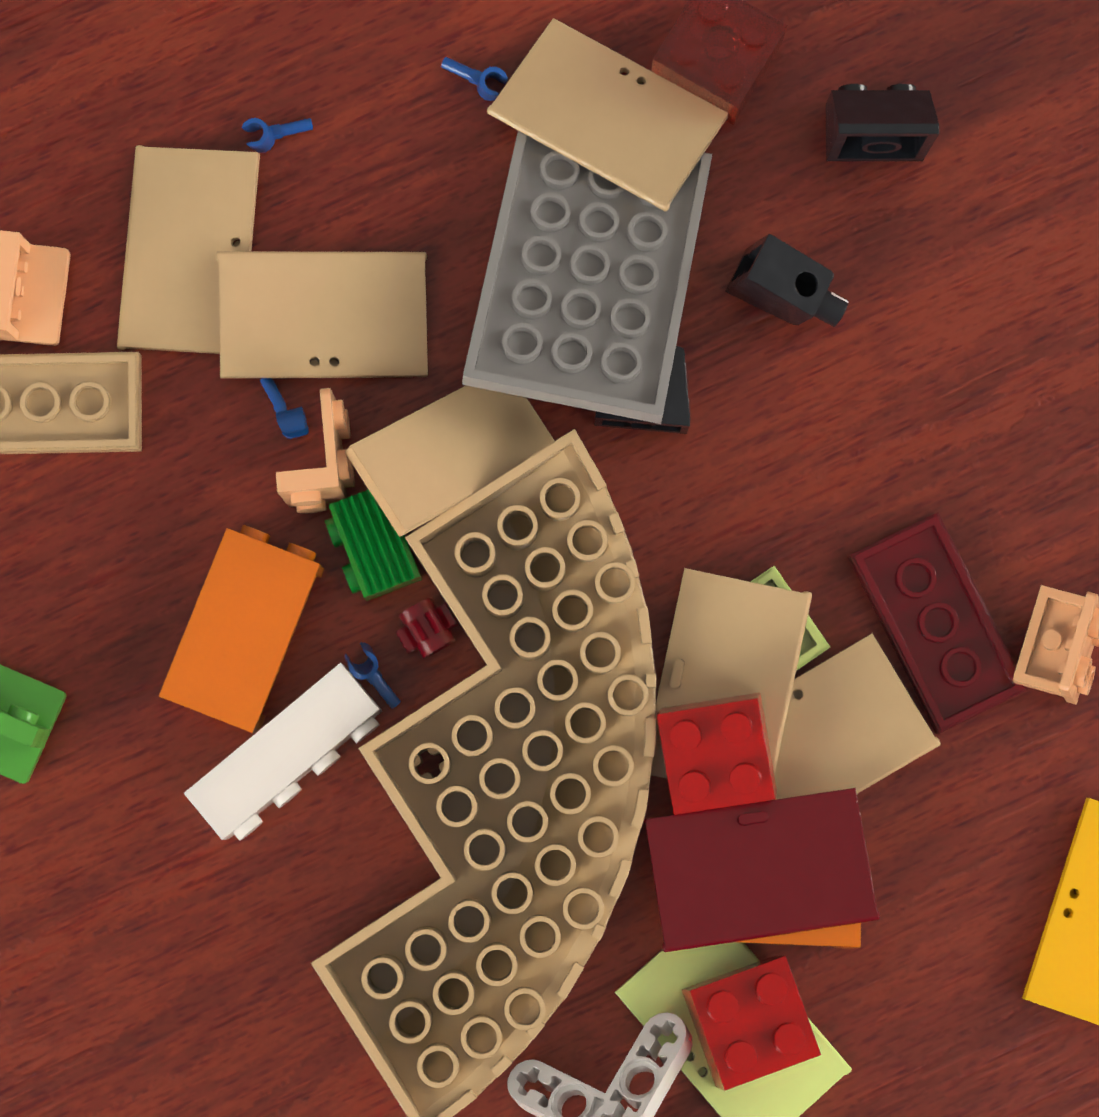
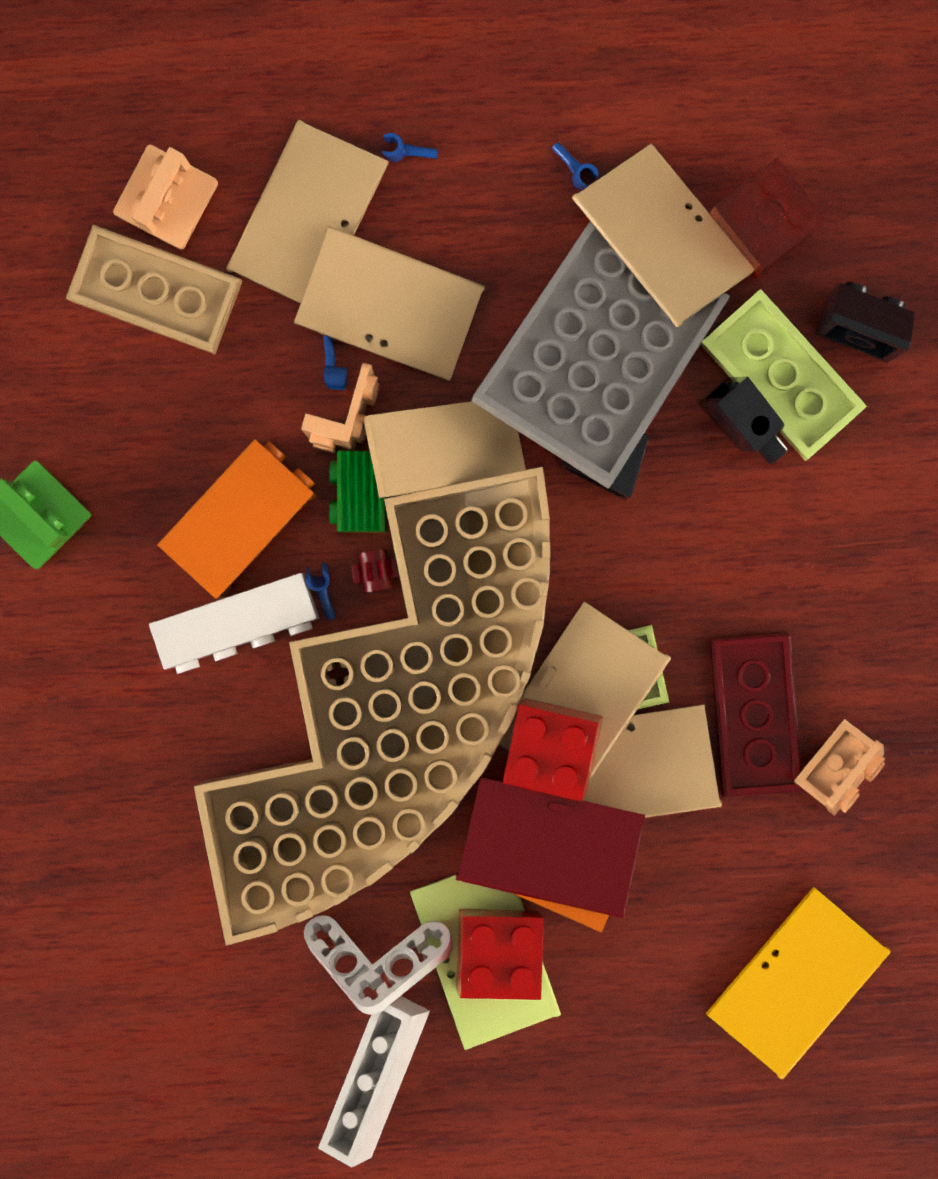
camera: 25 degrees right, 5 degrees up
none -> yellowish green plate [700,289,867,461]

